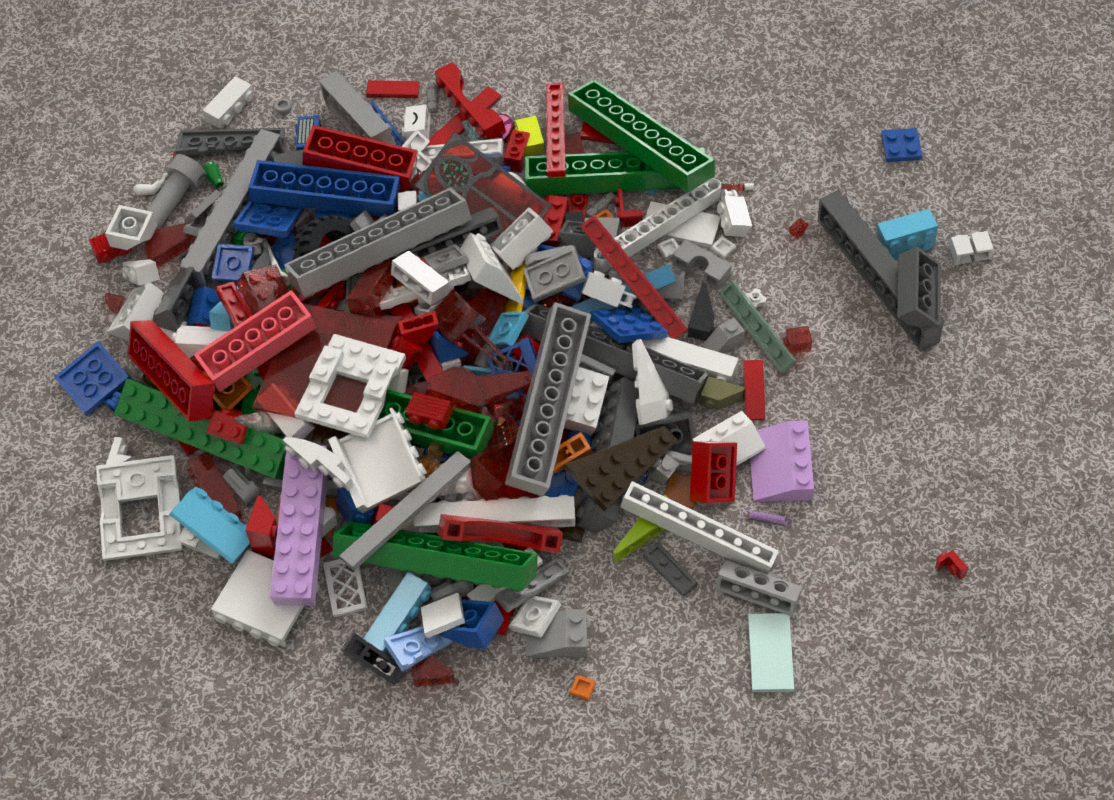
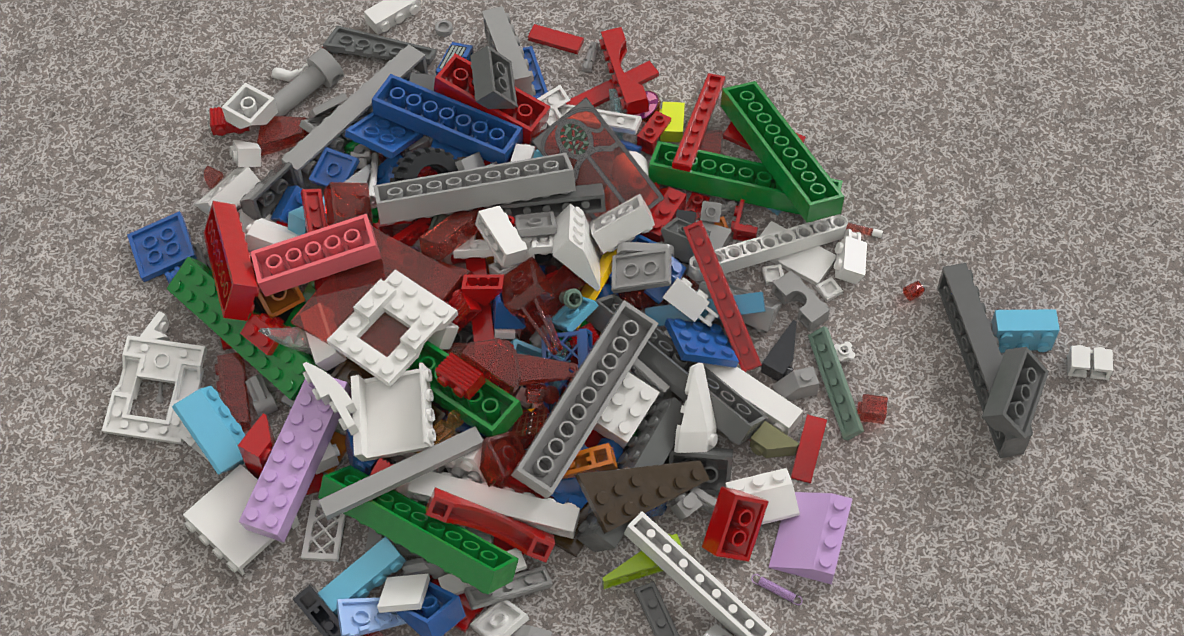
camera: 15 degrees right, 0 degrees up
green cone [202,161,224,189] -> none
white brick [402,104,430,140] -> none
dark orange piece [664,472,696,510] -> none
blue plate [881,128,922,162] -> none
none -> dark grey slope [470,45,518,109]
none -> sand green cone [559,289,583,309]
none -> light grey bracket [699,201,722,224]

